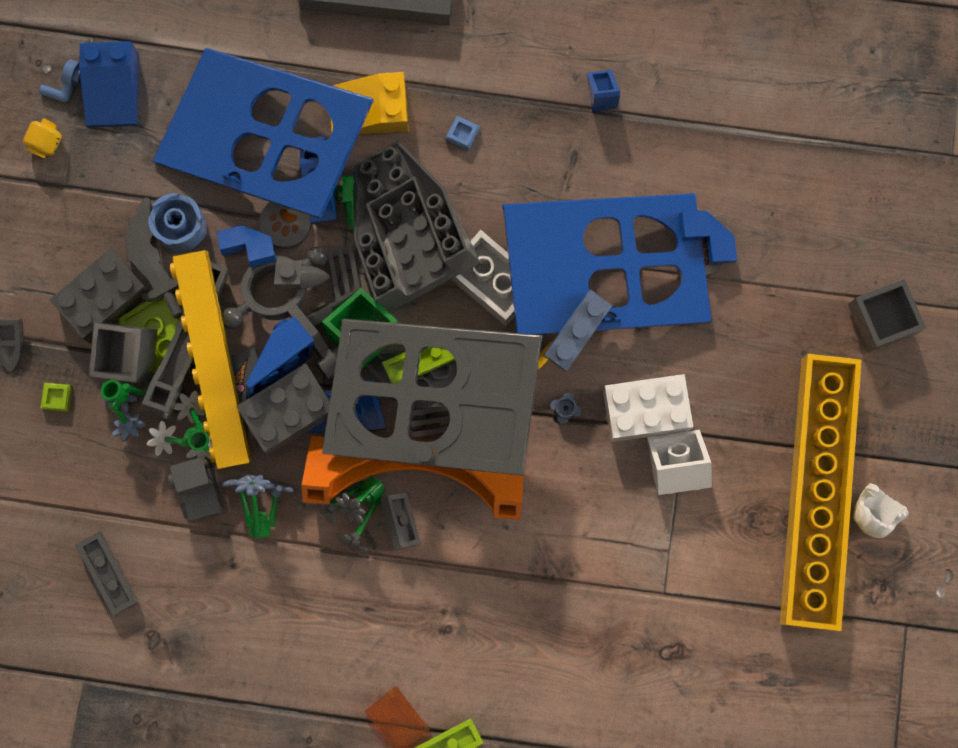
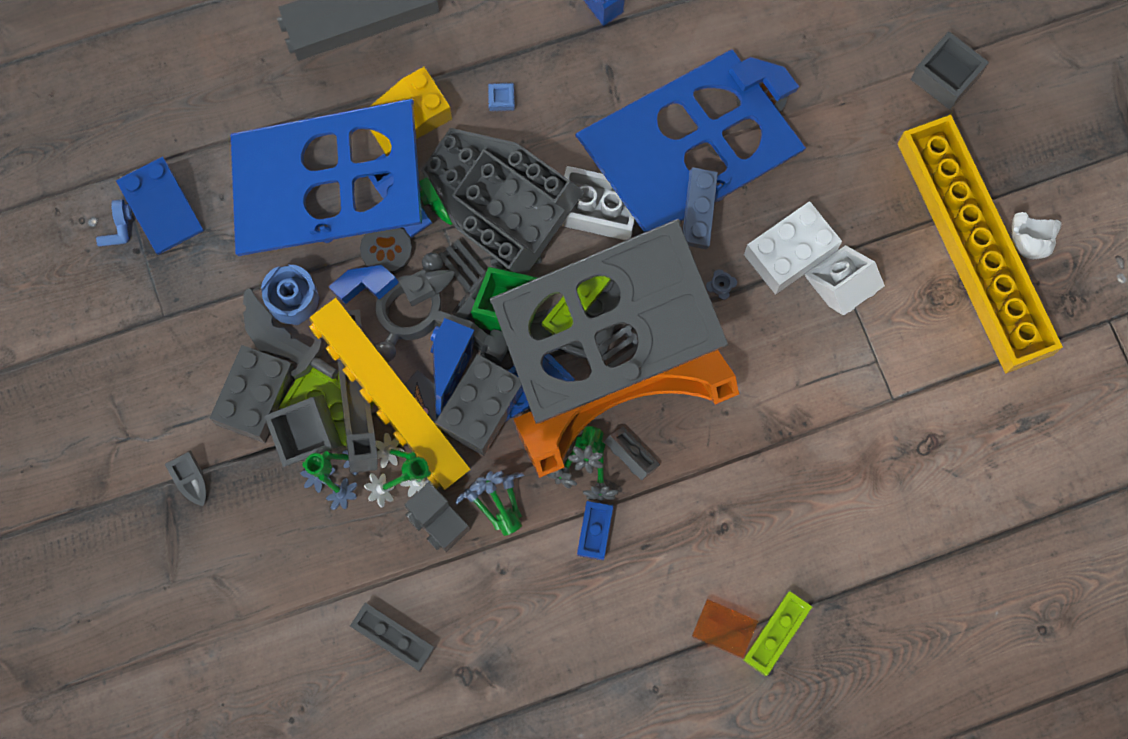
camera: 30 degrees left, 5 degrees down
yellow head [23,118,62,159] -> none
lime tile [40,383,73,412] -> none
none -> blue plate [577,501,613,561]

